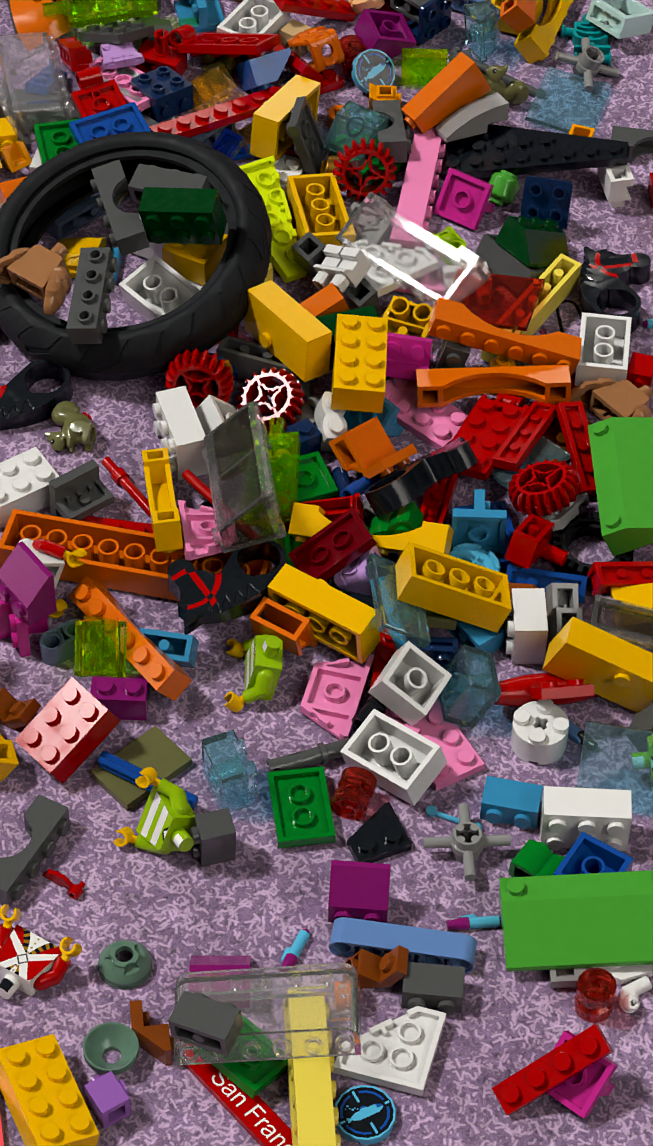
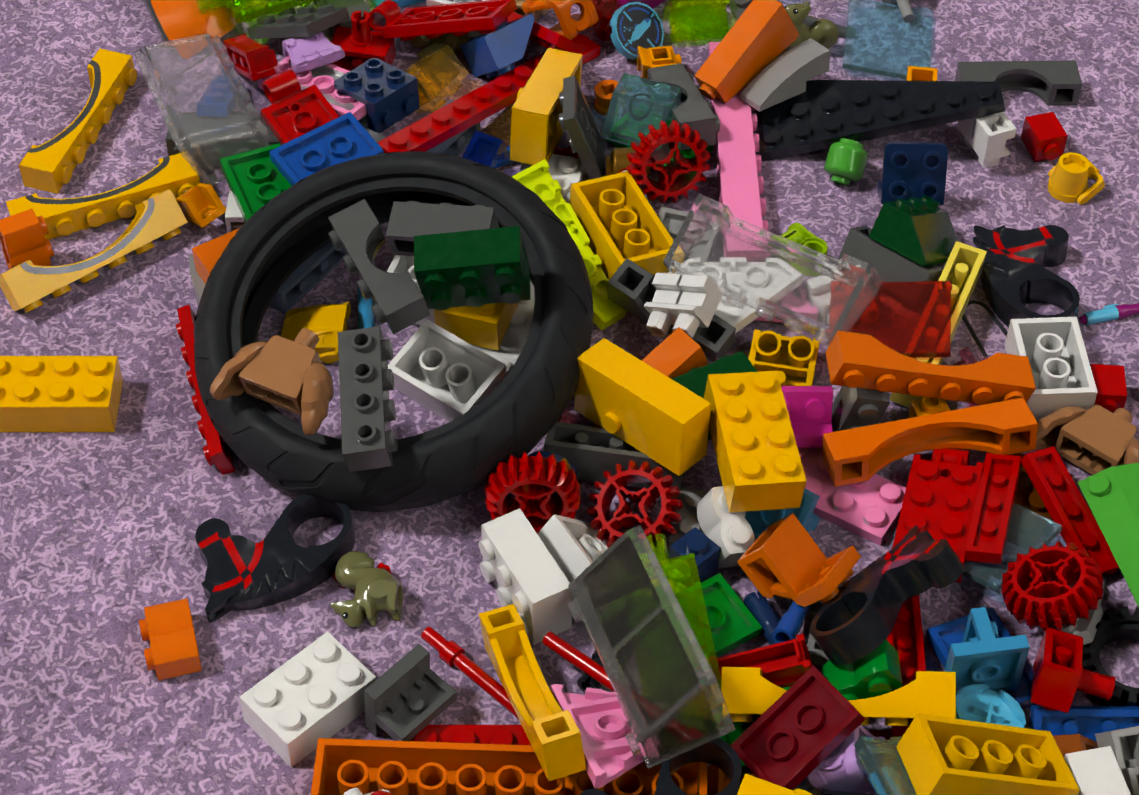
camera: 10 degrees left, 0 degrees up
dark pink bracket [433,168,495,230] -> none

